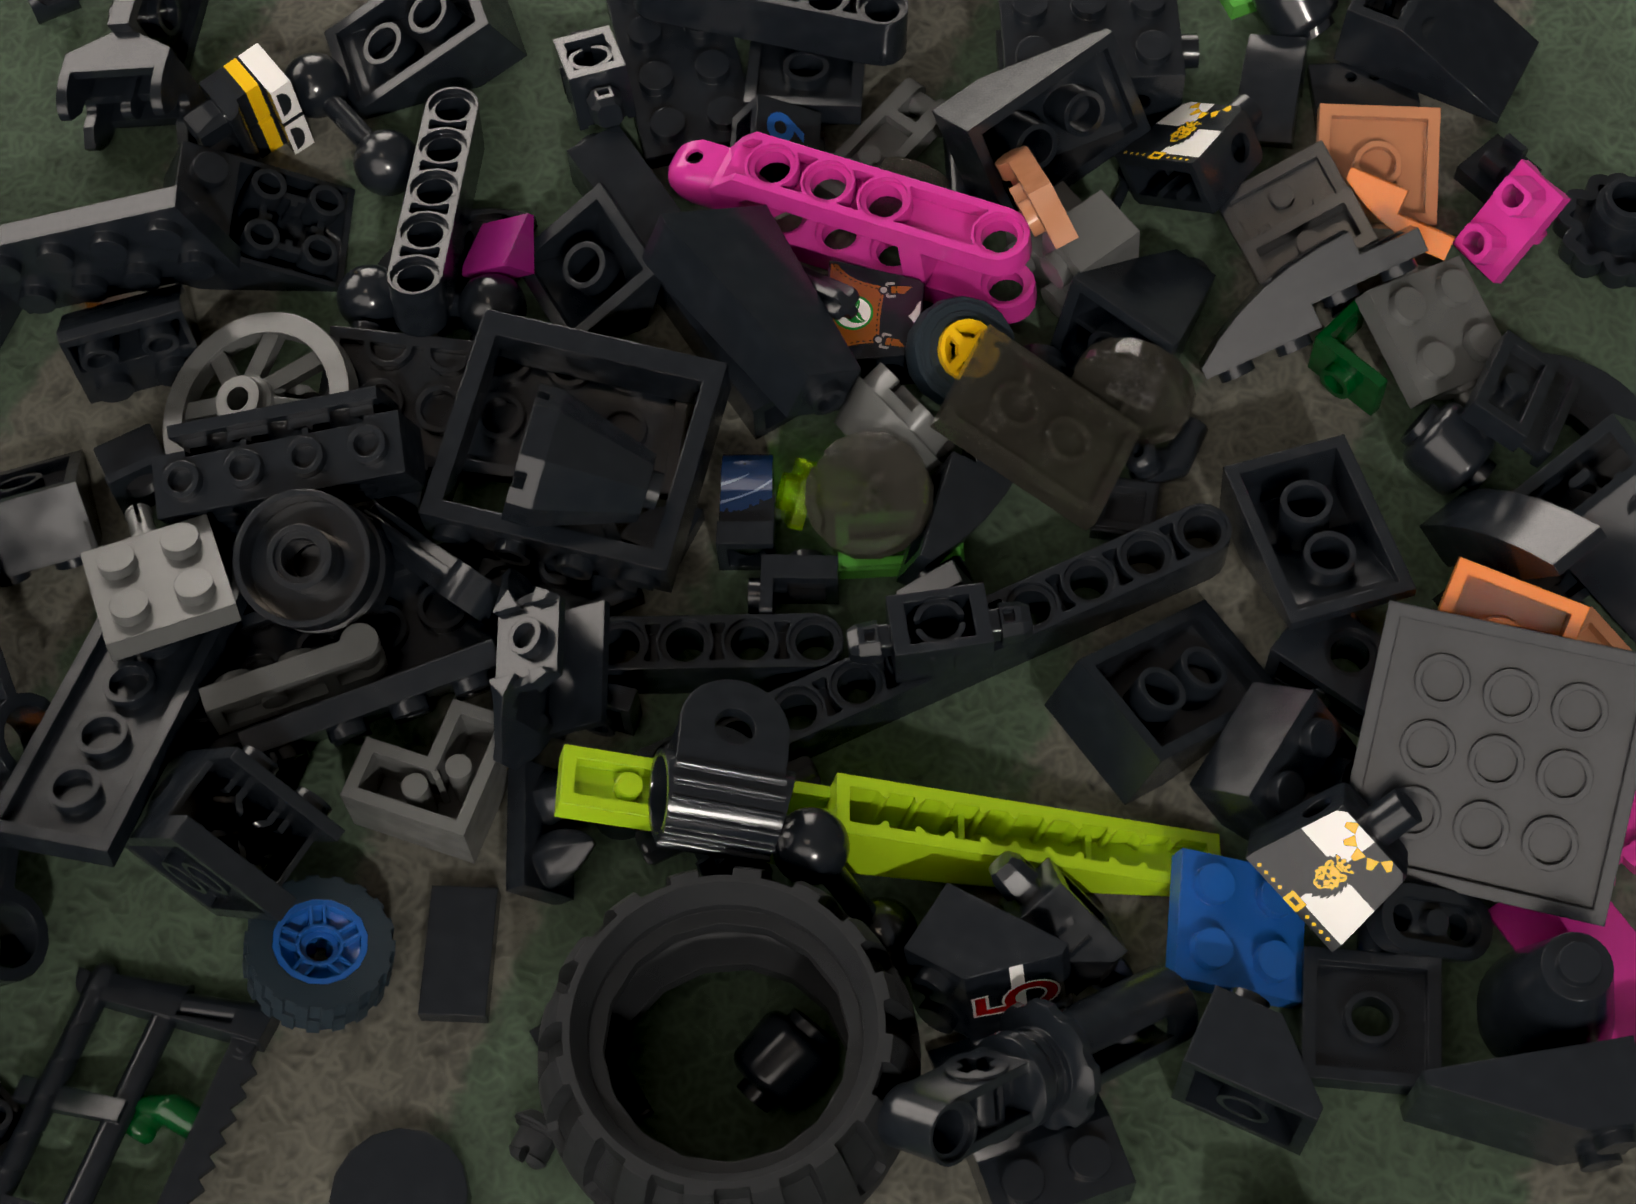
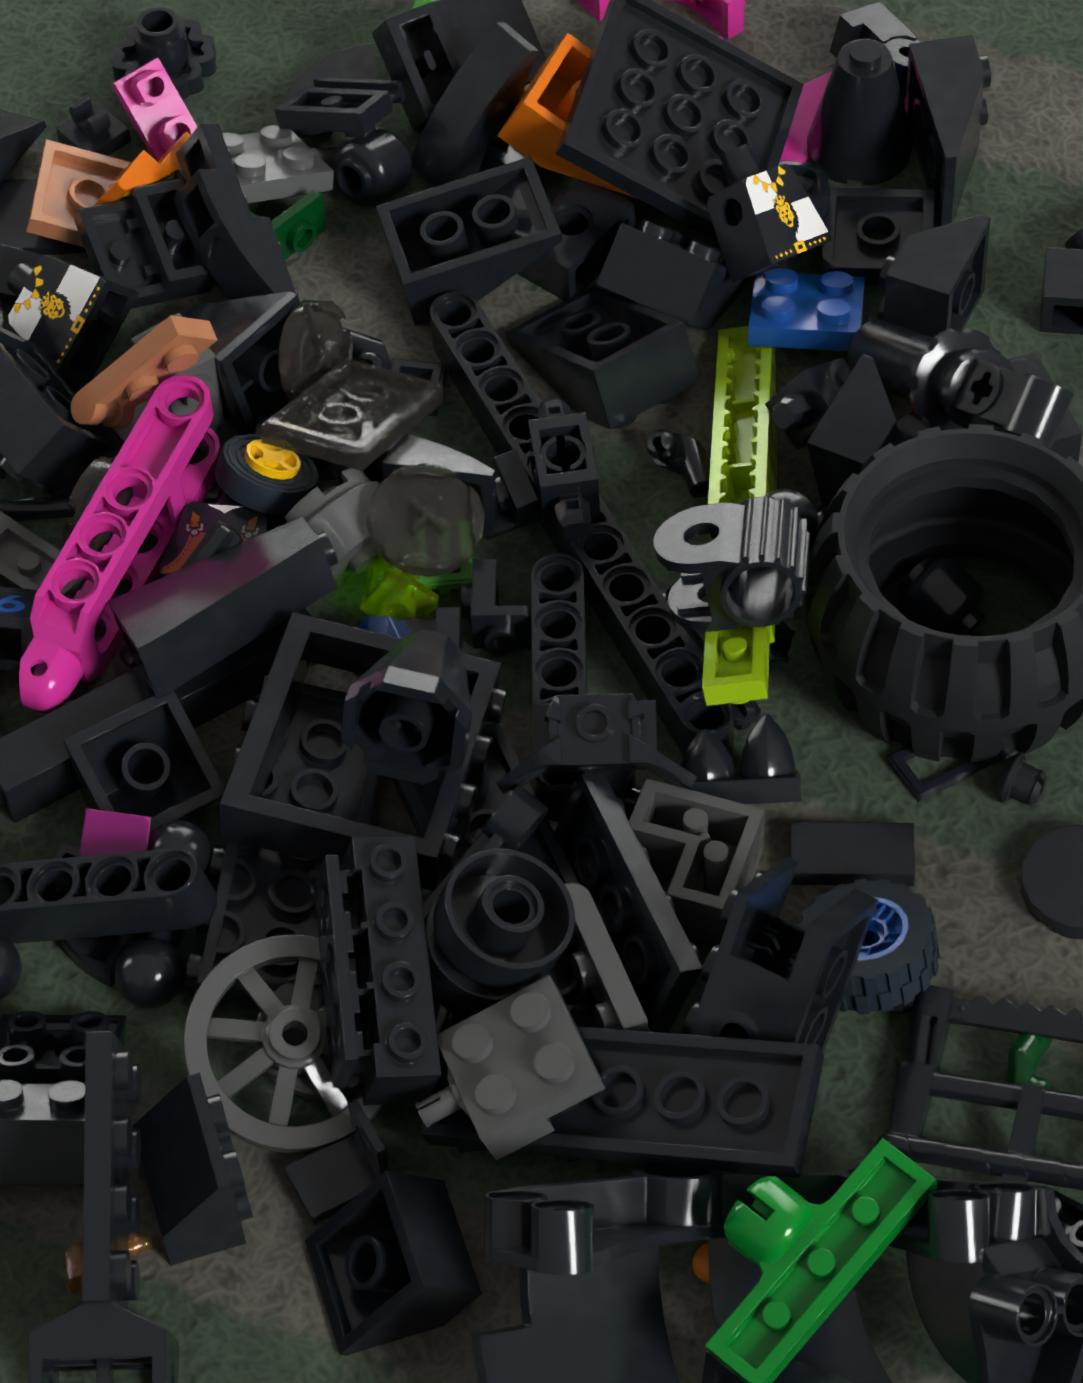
camera: 90 degrees left, 10 degrees down
none -> black arm [646,429,710,498]

